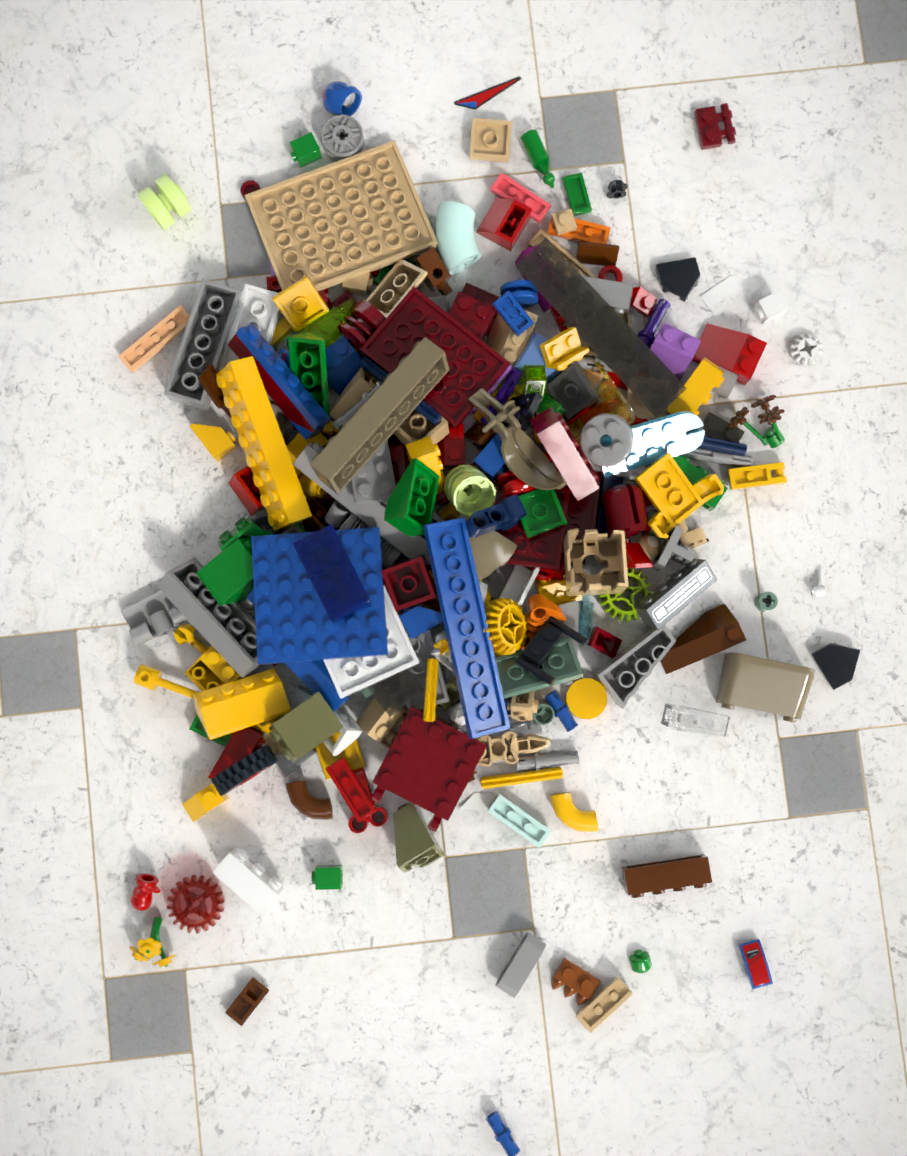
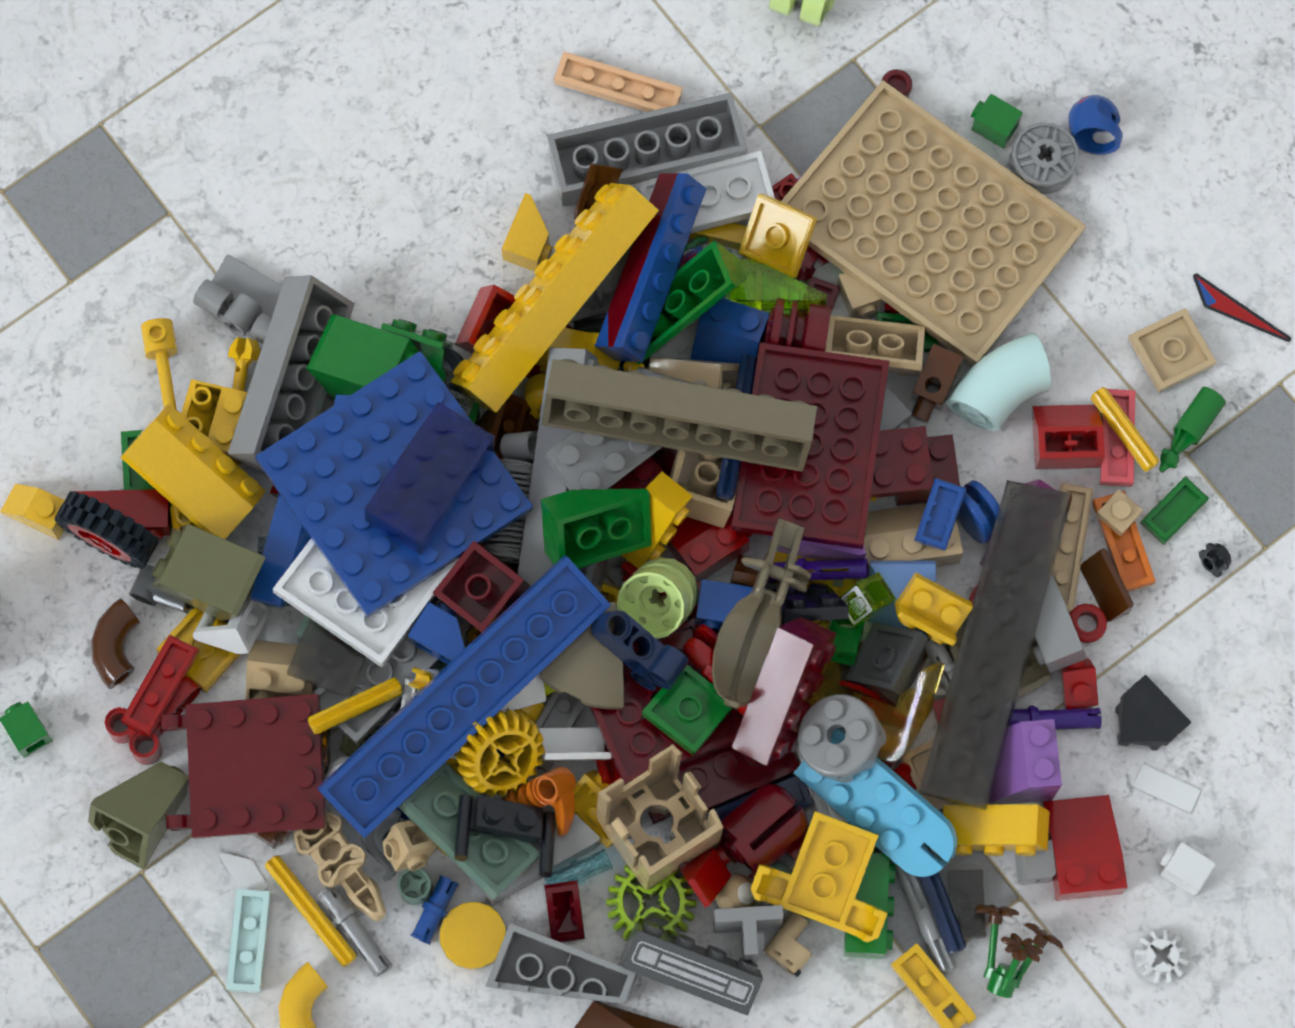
camera: 60 degrees right, 10 degrees down
none -> yellow axle [1091,387,1159,472]

